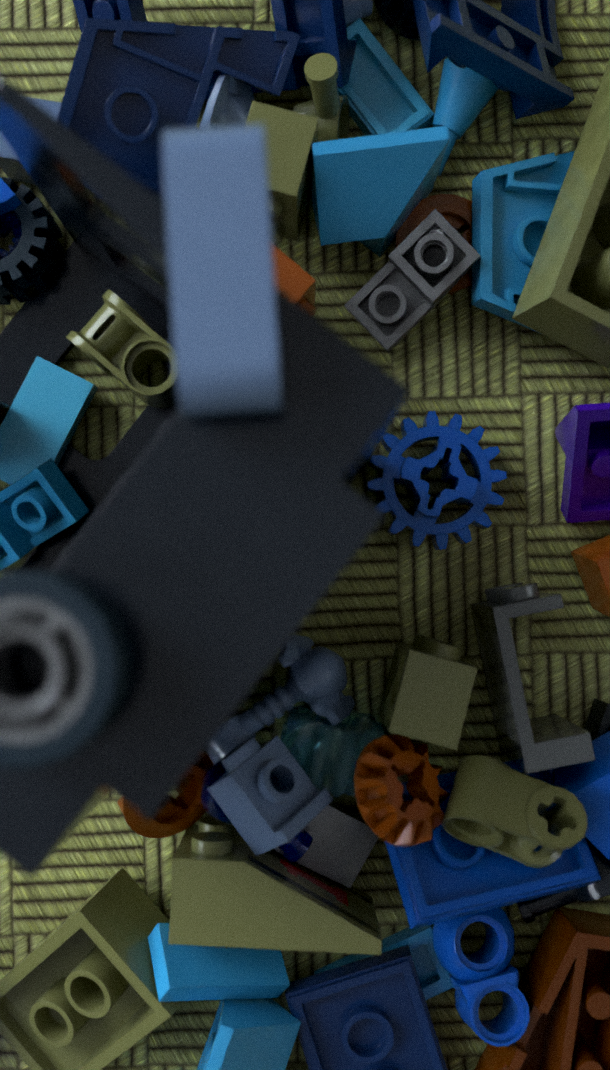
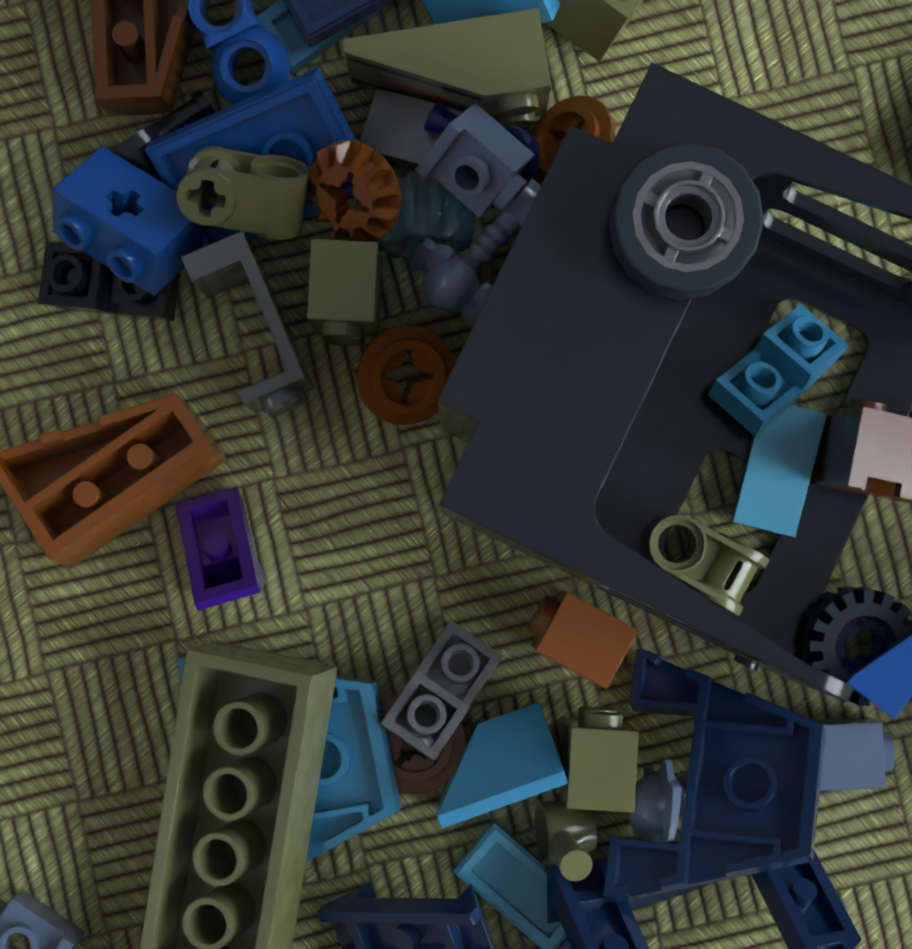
camera: 175 degrees right, 0 degrees up
sand blue beam [162,123,282,416] -> none
blue gear [366,411,507,550] -> none
dark azure cone [432,58,499,176] -> none
none -> dark orange gear [354,322,455,425]

